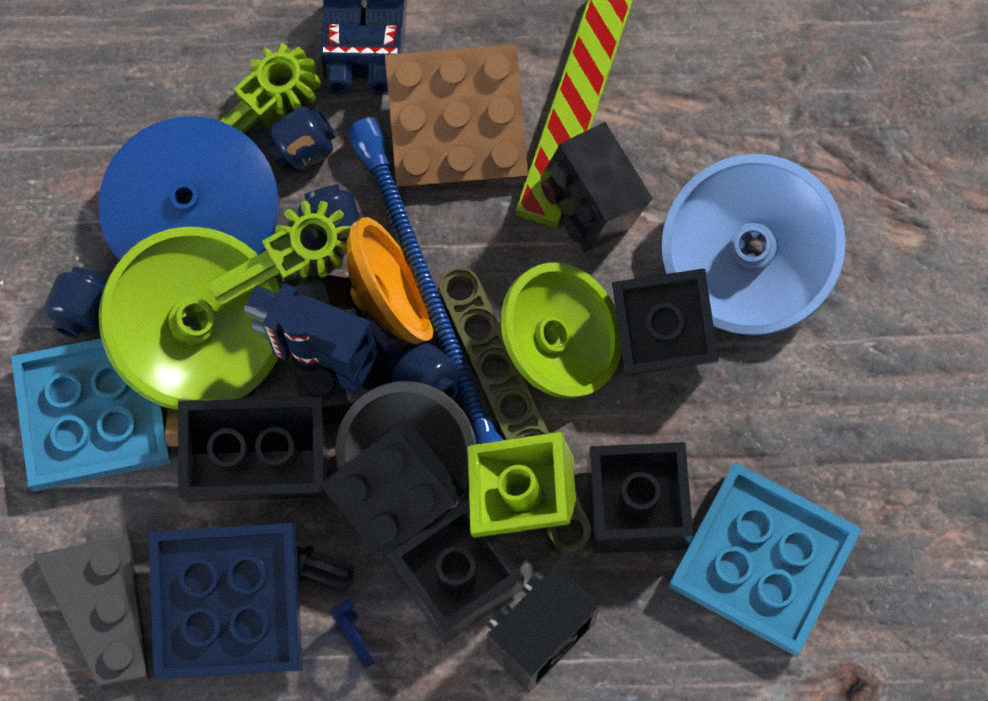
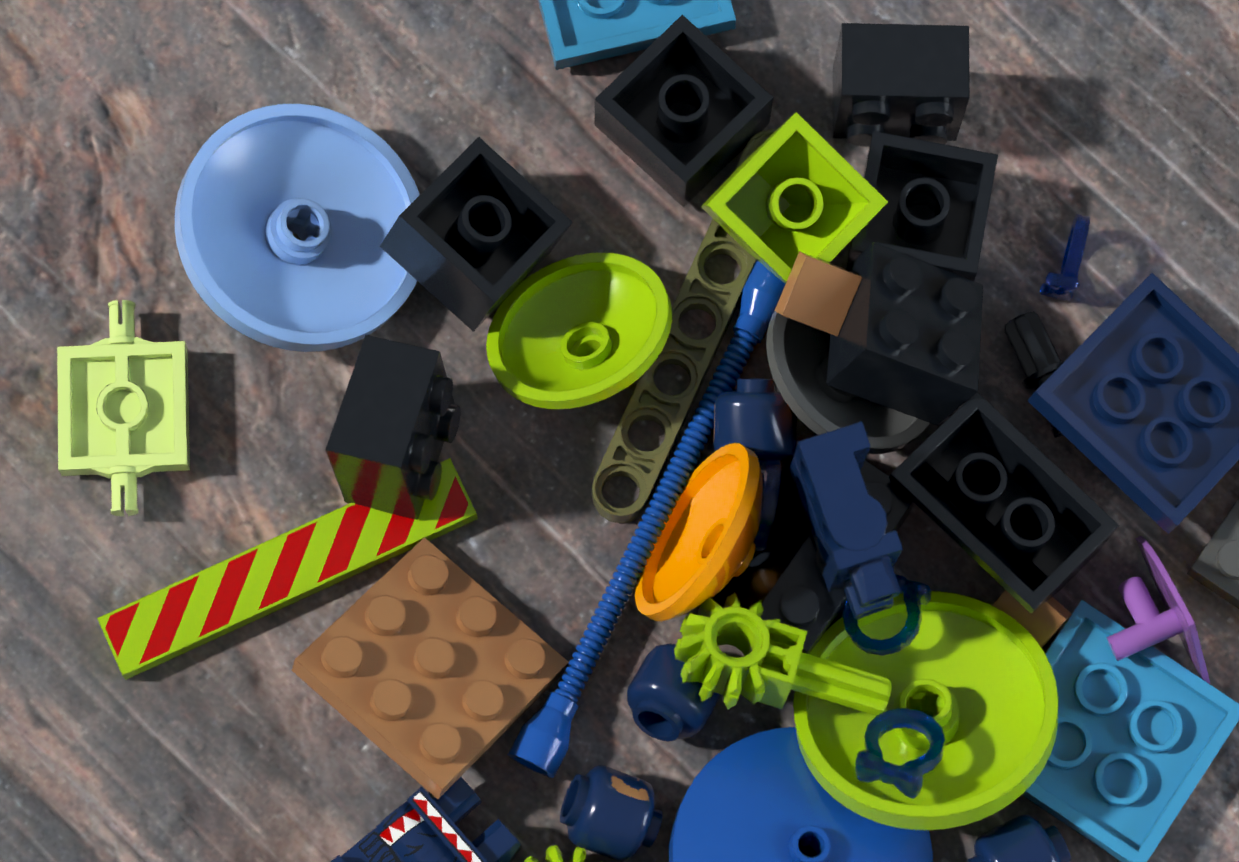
camera: 135 degrees left, 5 degrees up
none -> yellowish green plate [57,300,190,516]
none -> medium nougat tile [774,251,863,337]
none -> piece [843,574,931,656]
none -> piece [855,708,945,799]
none -> medium lavender shield [1107,536,1210,684]

